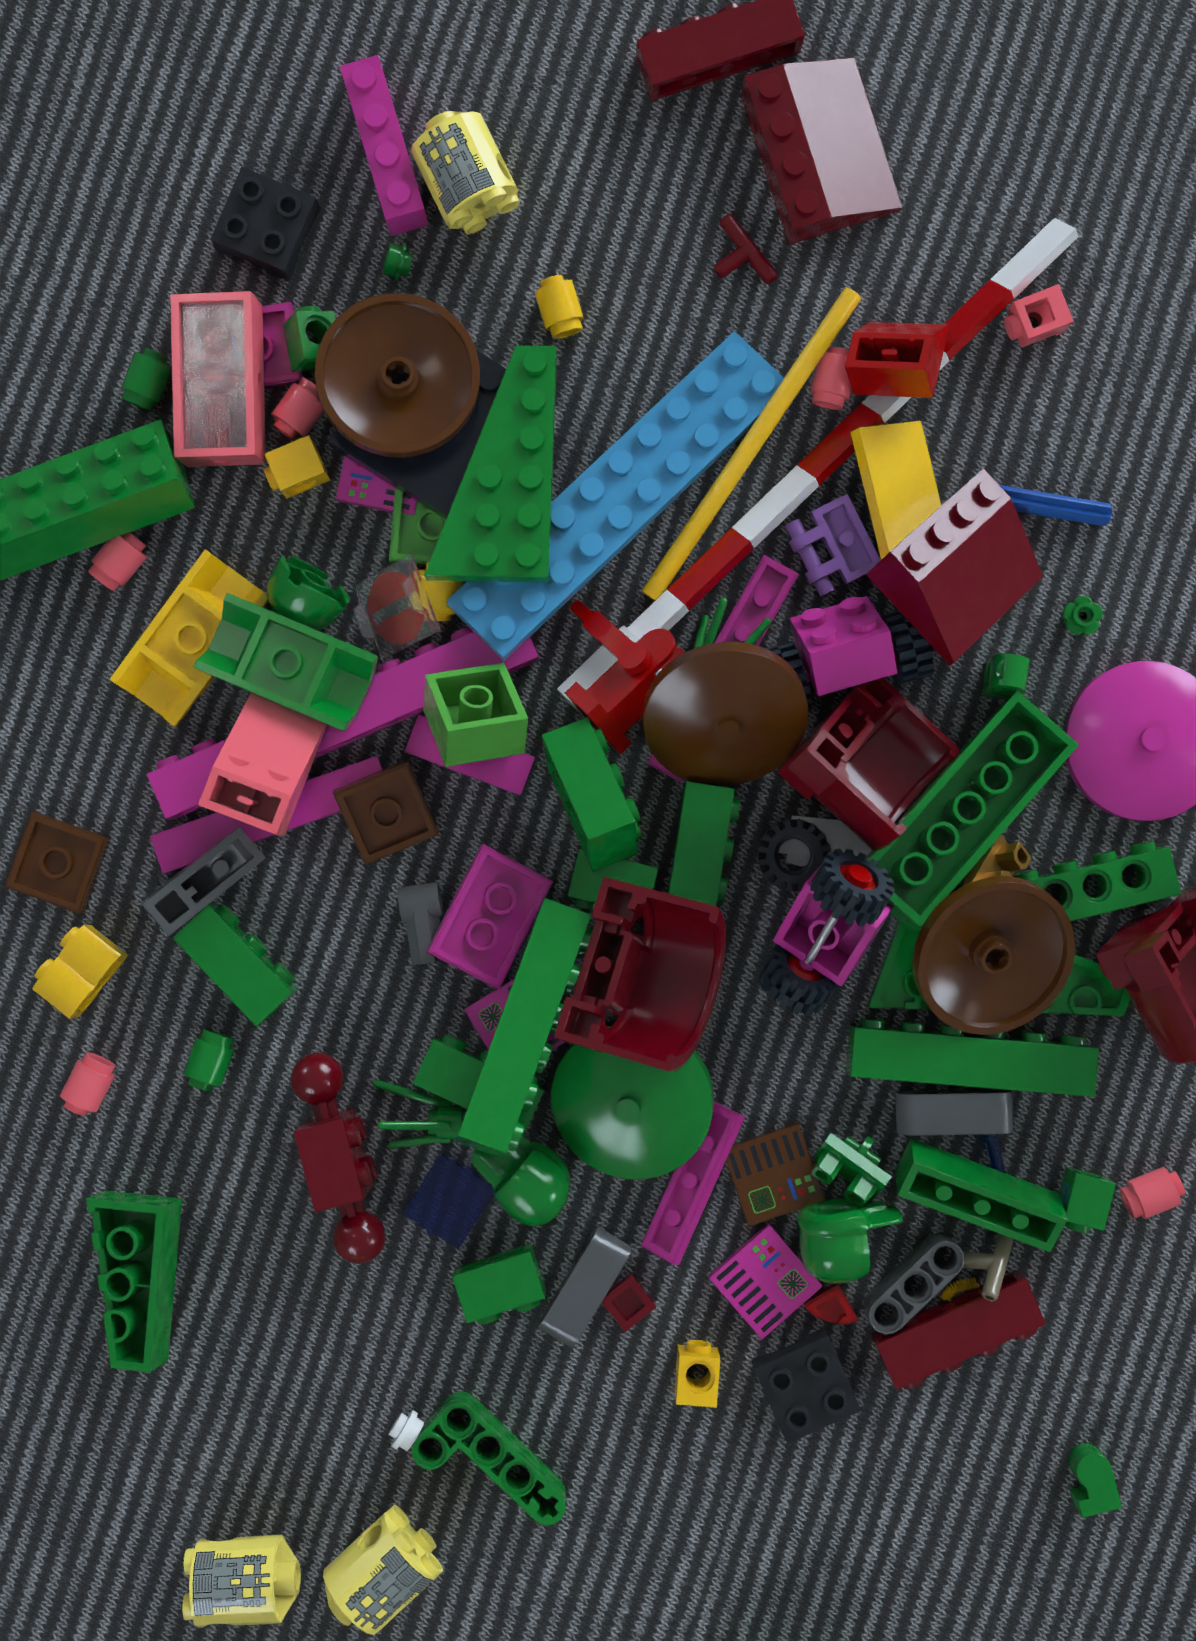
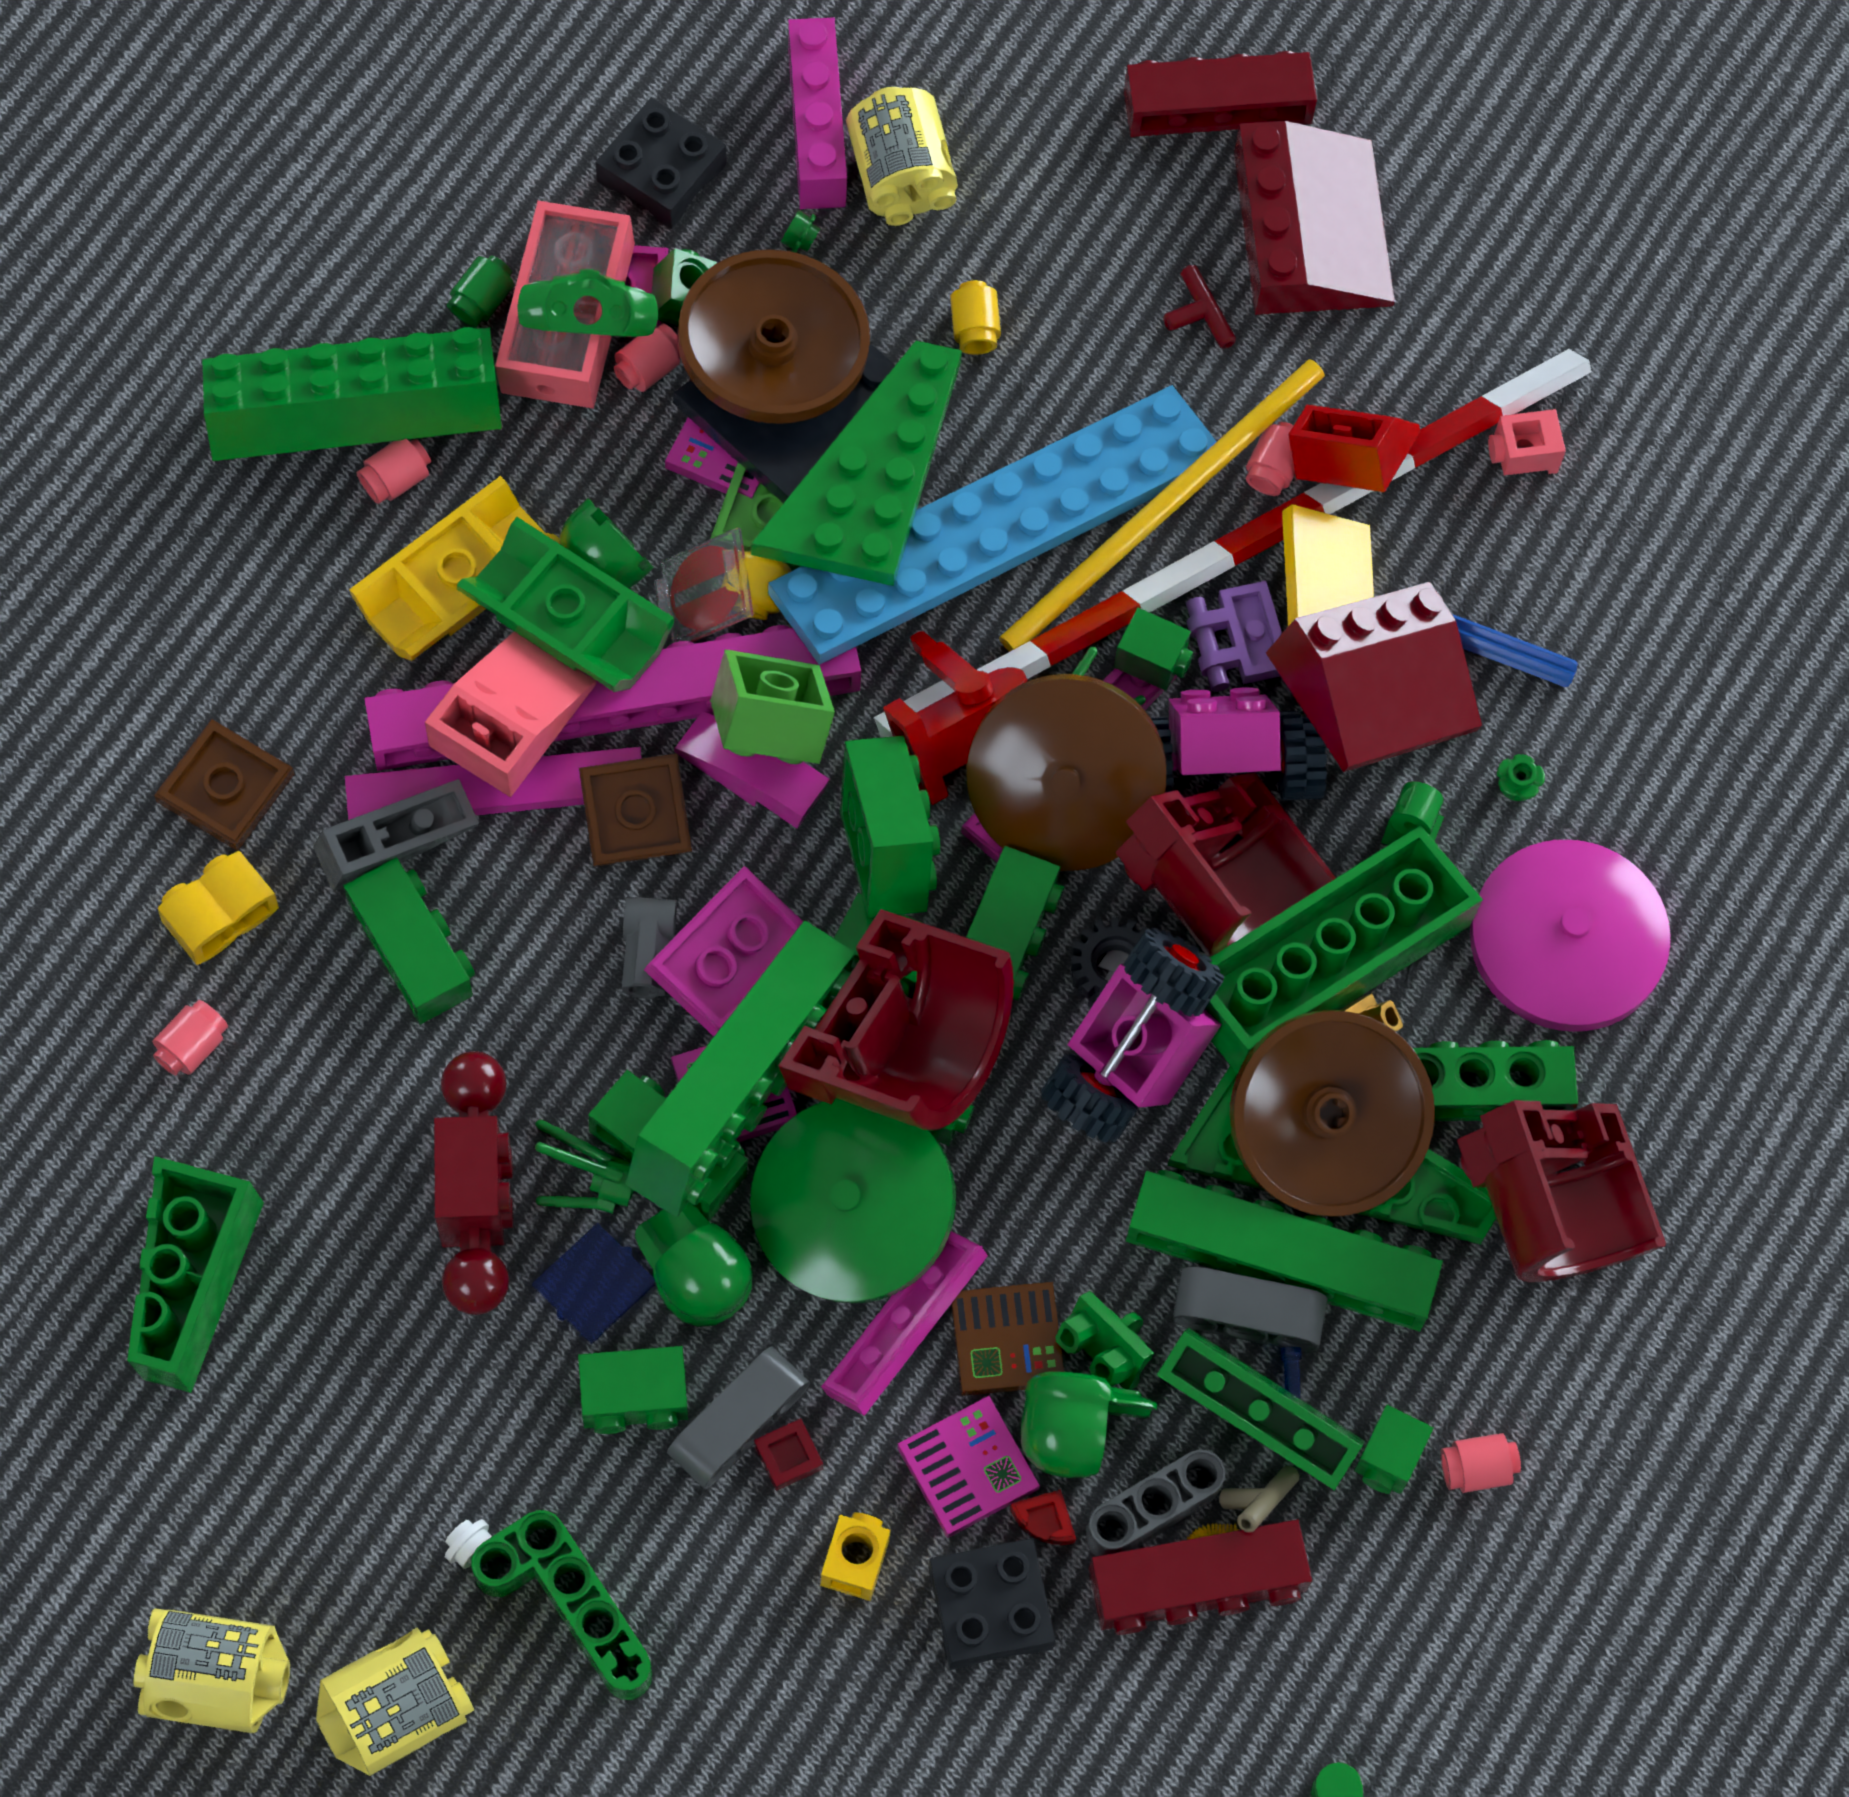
camera: 10 degrees right, 20 degrees down
green brick [183,1029,235,1092] -> none
yellow brick [263,435,331,499] -> none
none -> green piece [517,269,658,337]
none -> green brick [1114,608,1194,691]

